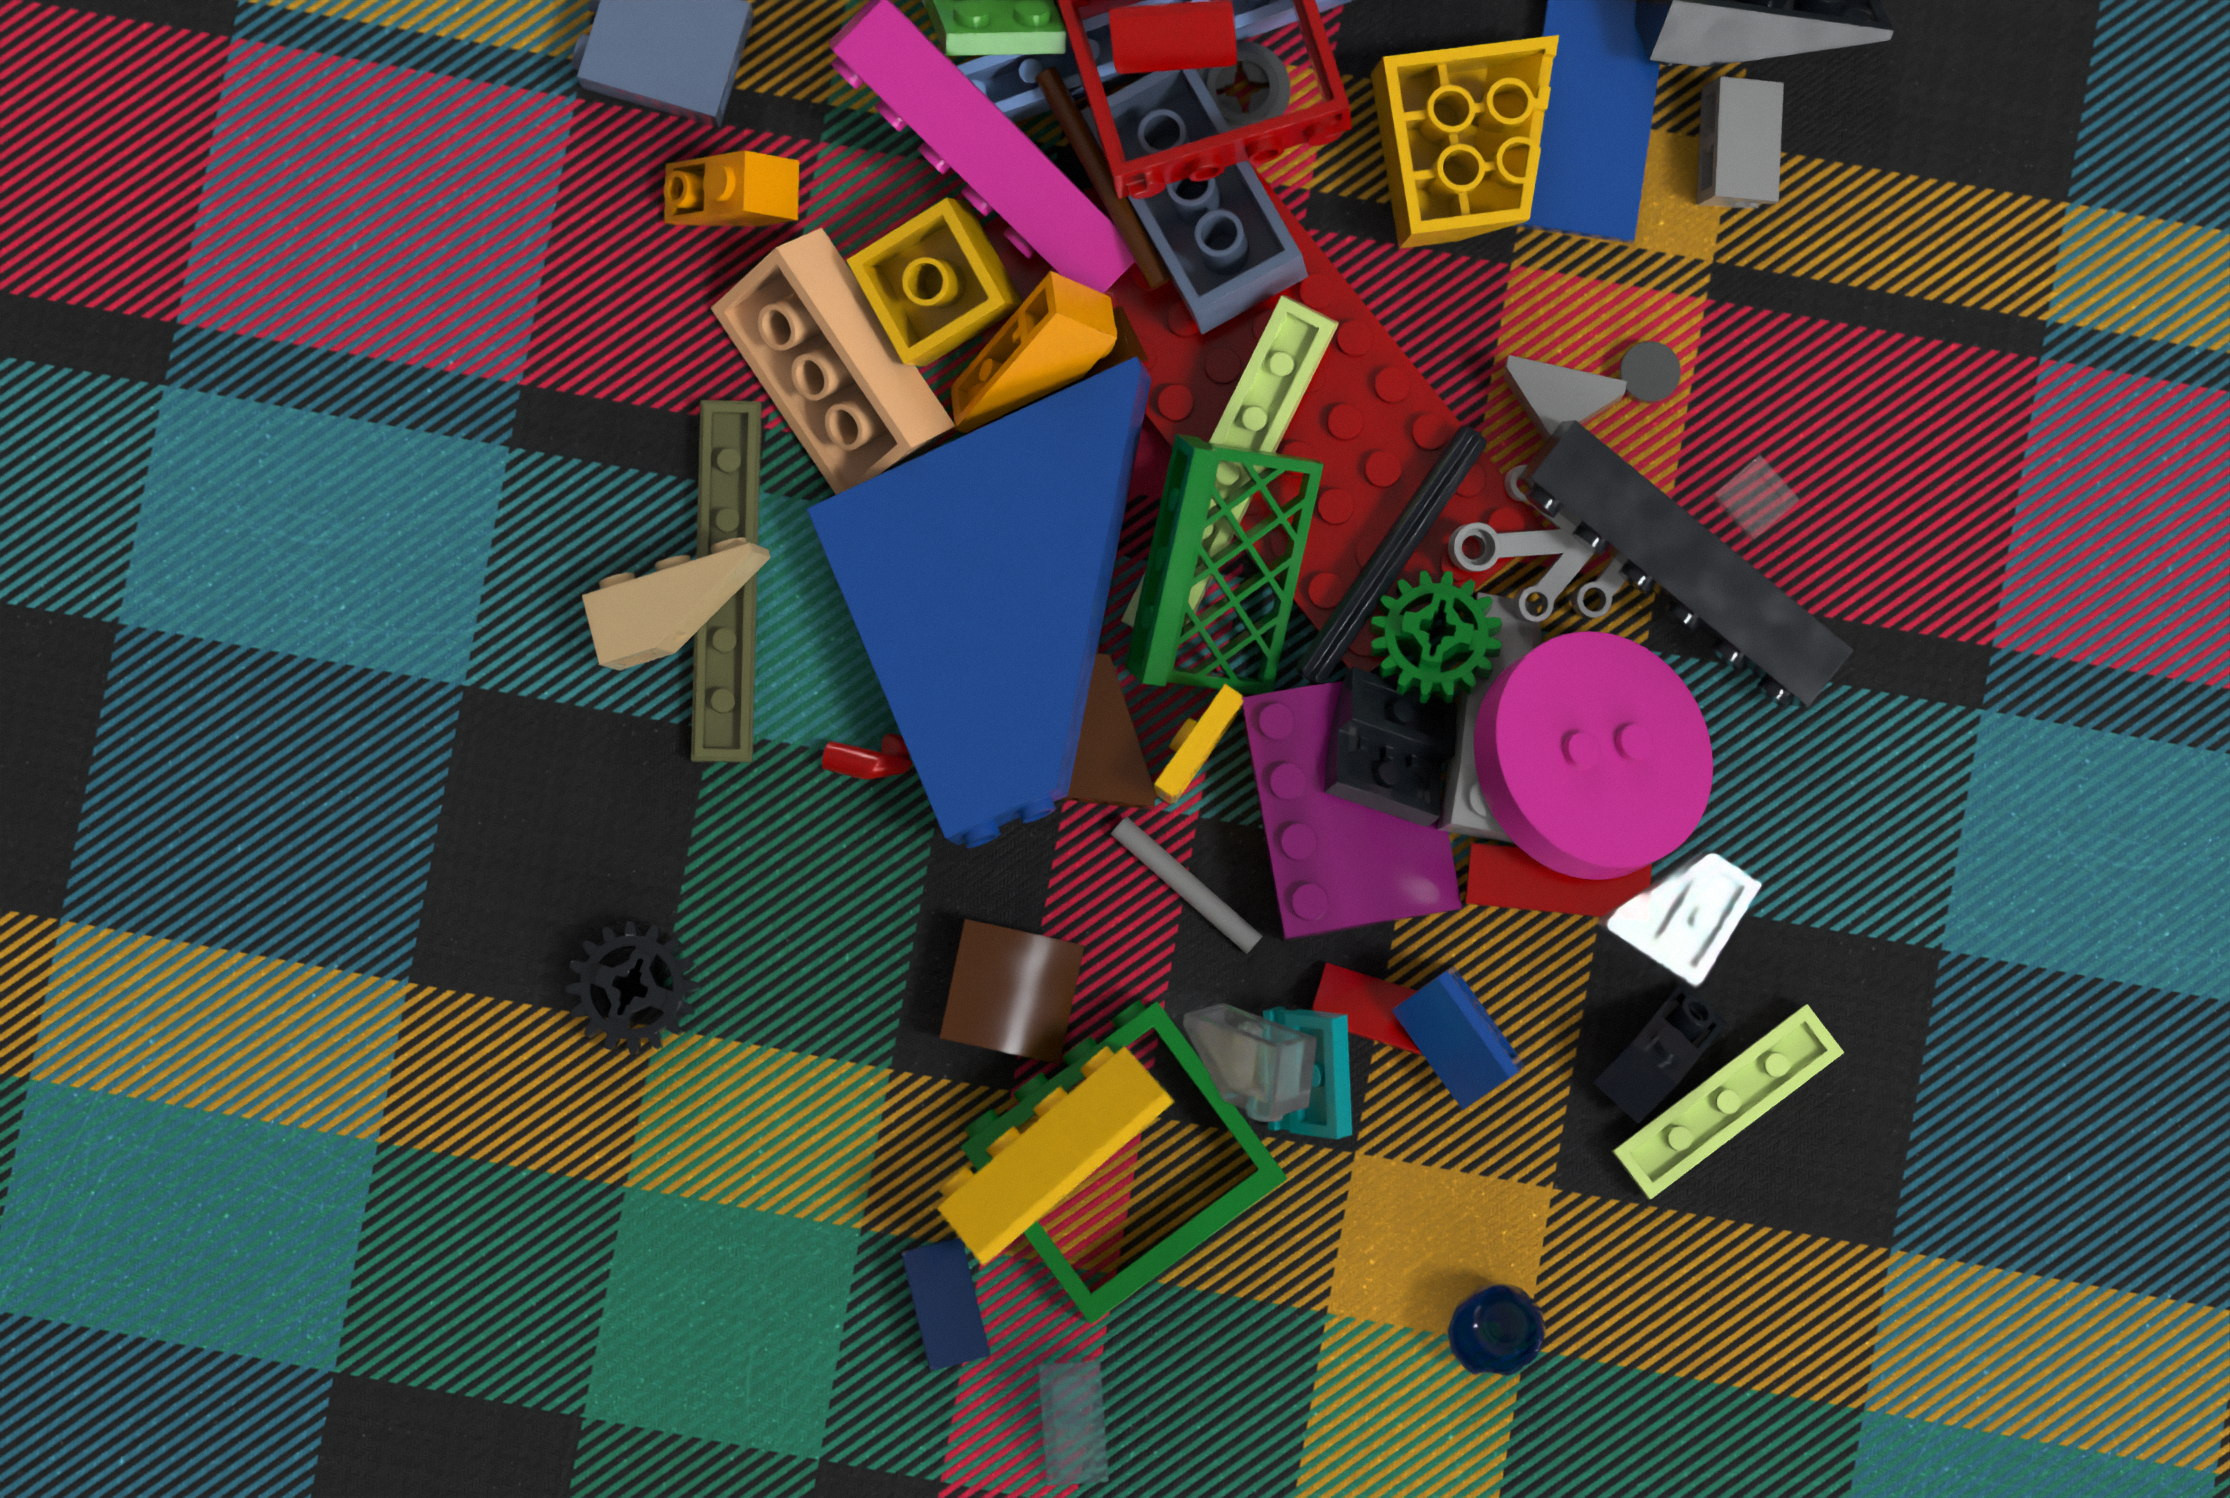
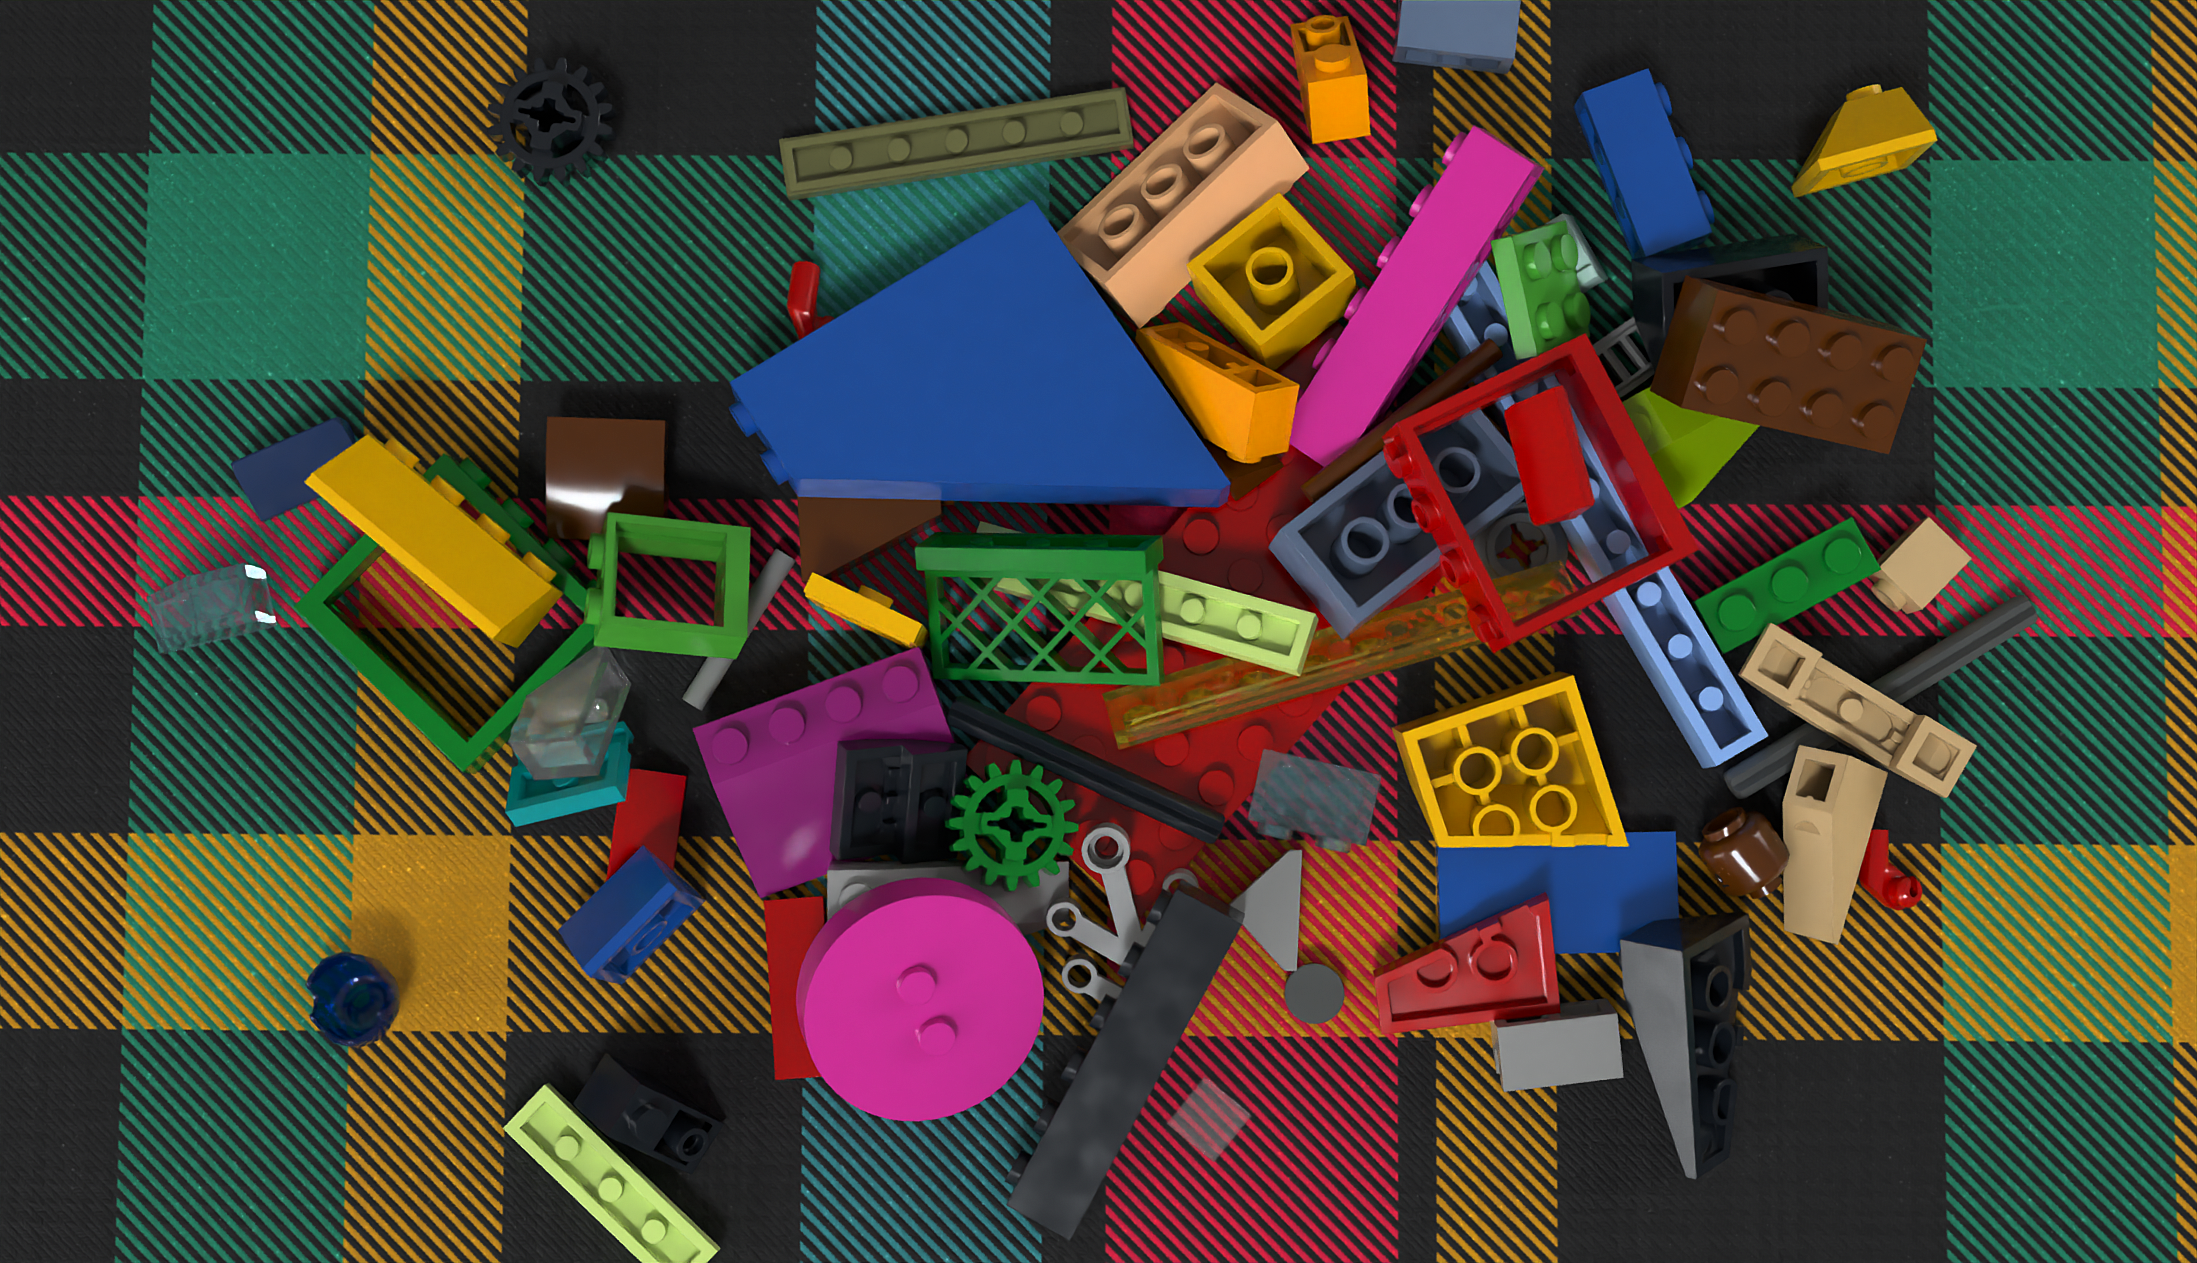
camera: 85 degrees right, 0 degrees up
tan slope [582,537,770,671] -> none
clear wing [1598,850,1762,987] -> none
none -> bright green window [584,512,751,659]
none -> clear yellow plate [1102,560,1582,749]
none -> clear light blue bracket [1247,748,1381,853]
none -> red wing [1373,892,1561,1035]

